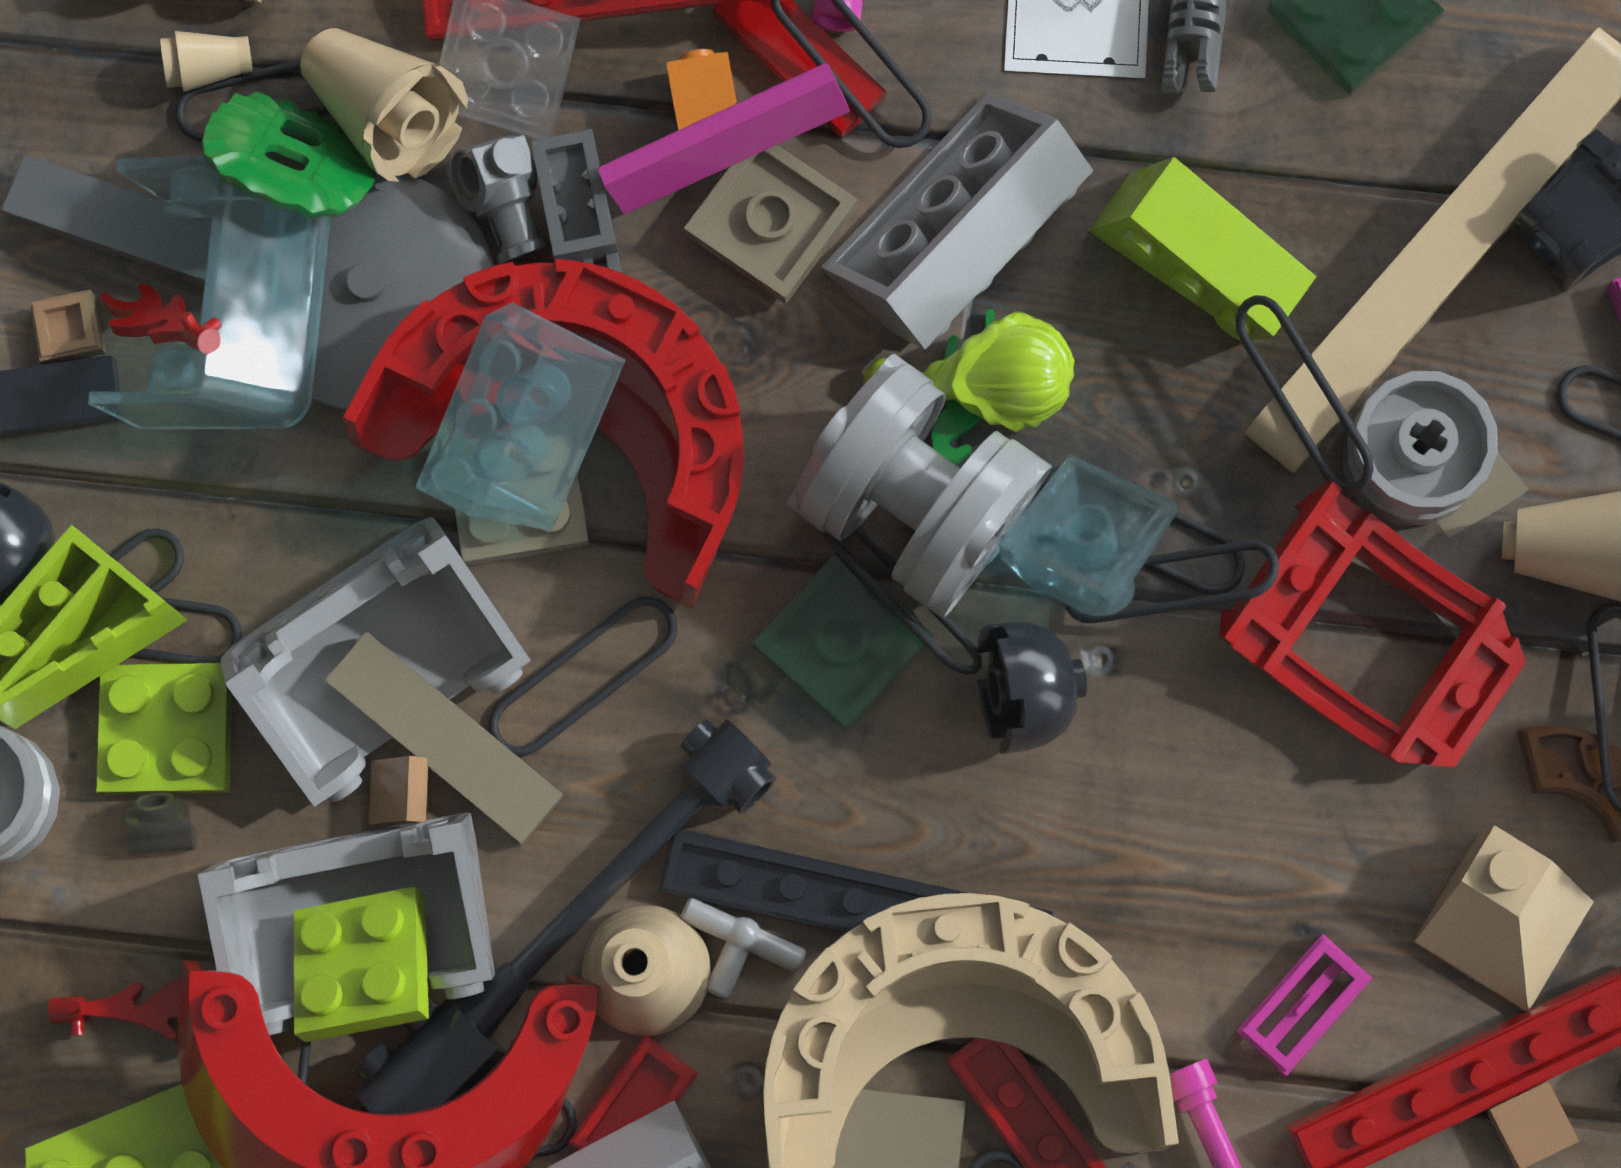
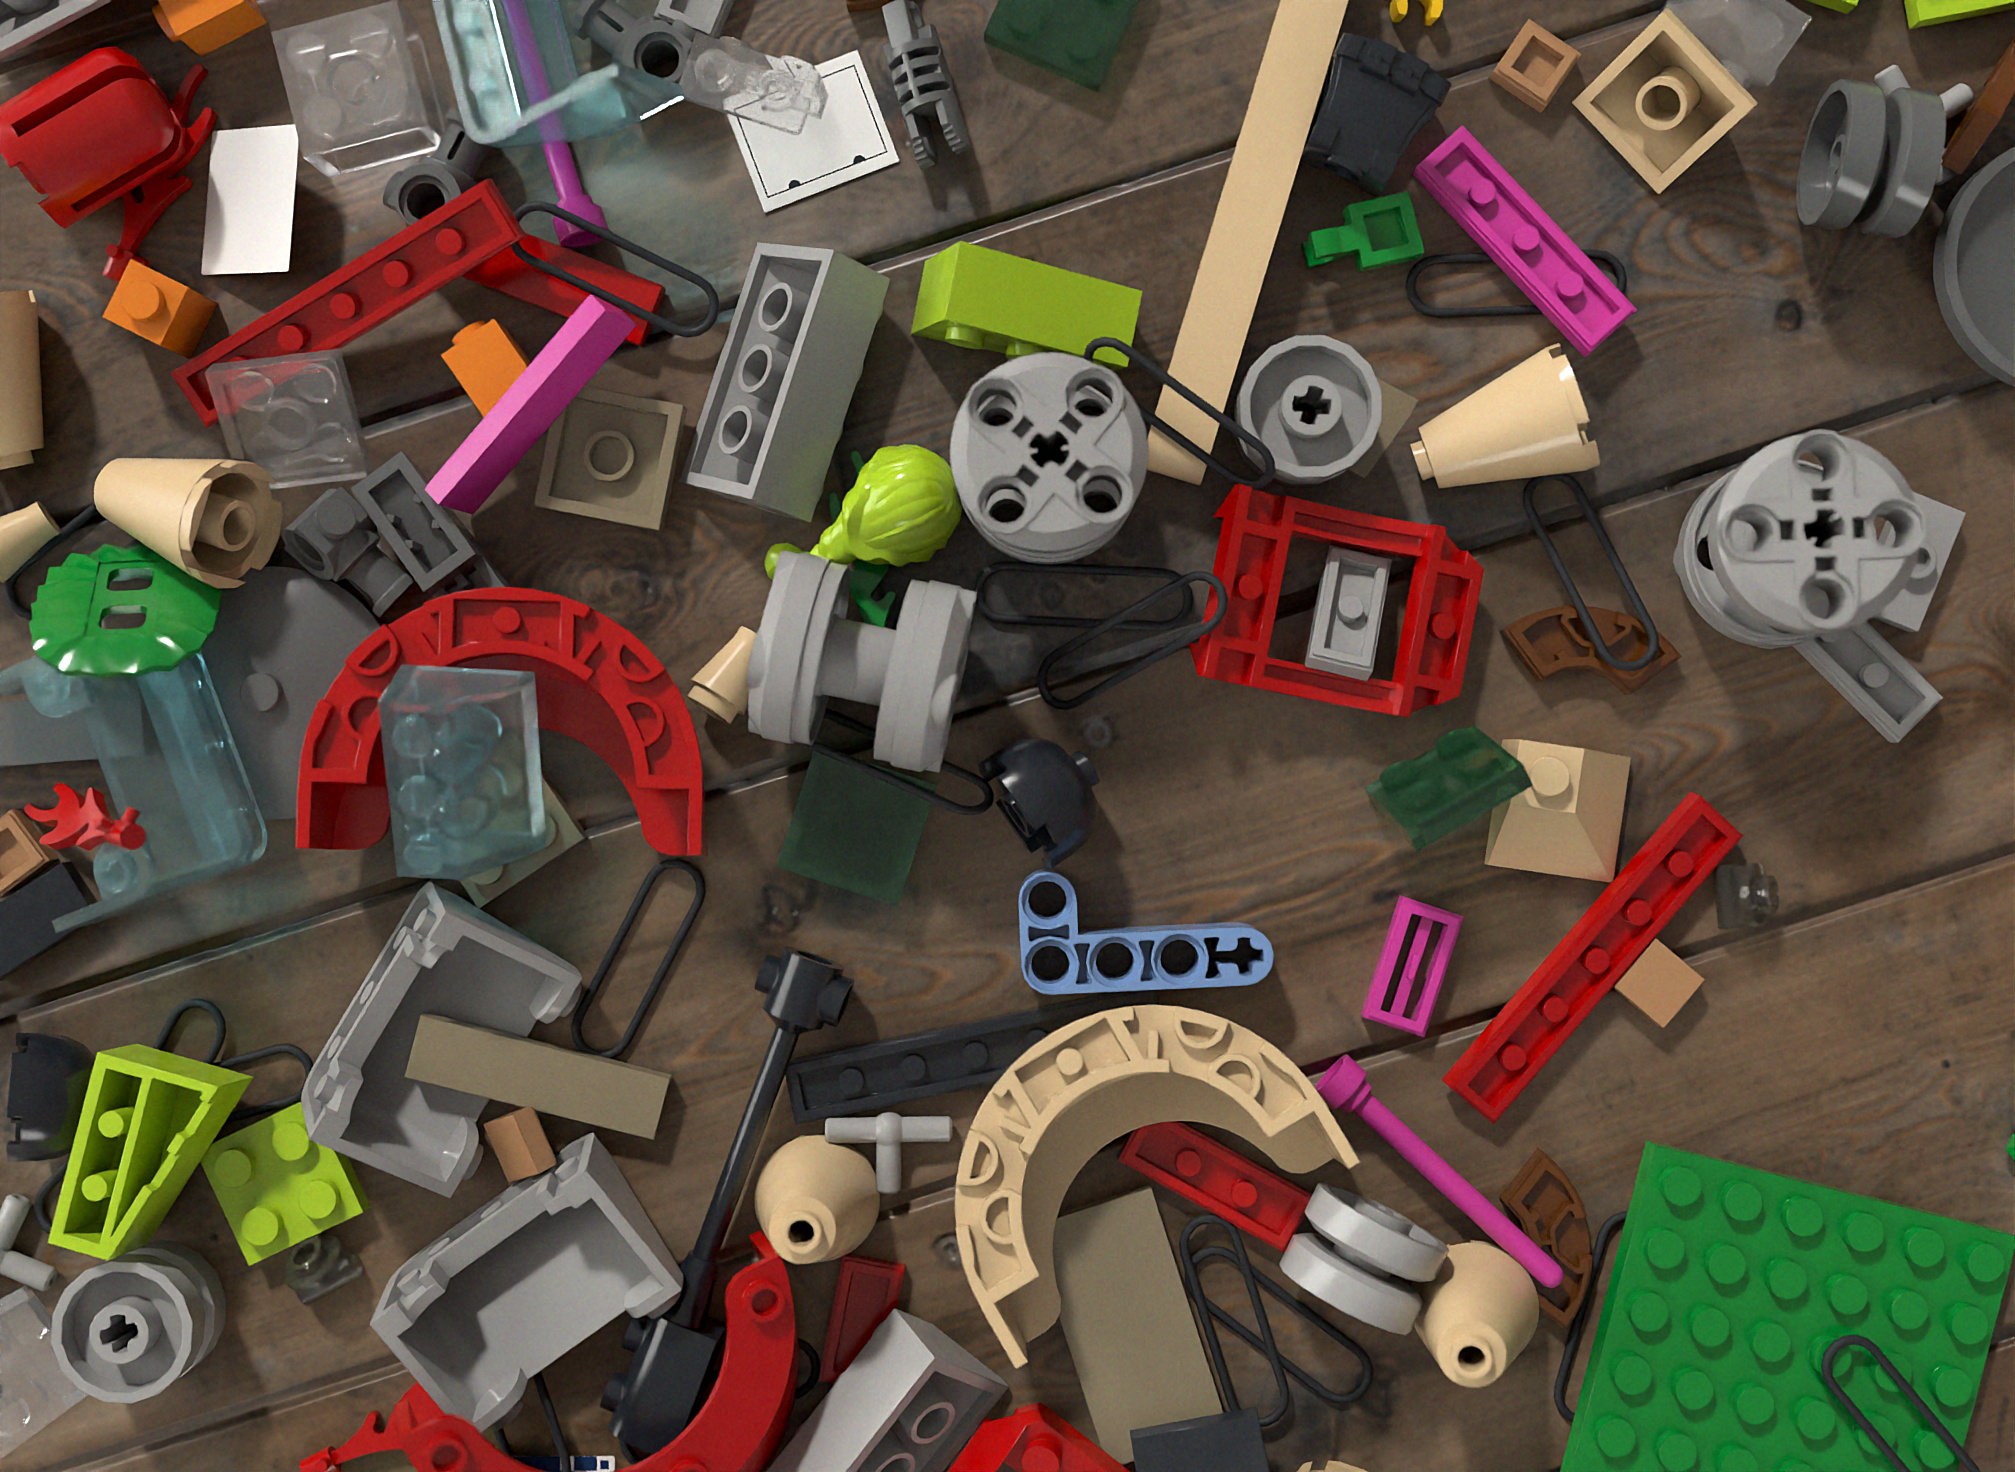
camera: 30 degrees left, 10 degrees up
lime plate [294,886,429,1042] -> none
clear light blue slope [999,454,1178,616] -> none
none -> tan cone [687,626,756,725]
none -> light grey piece [950,353,1148,564]
none -> medium blue beam [1018,868,1274,995]
none -> green plate [1301,191,1425,273]
none -> light grey plate [1304,545,1391,681]
none -> clear green plate [1364,725,1533,852]

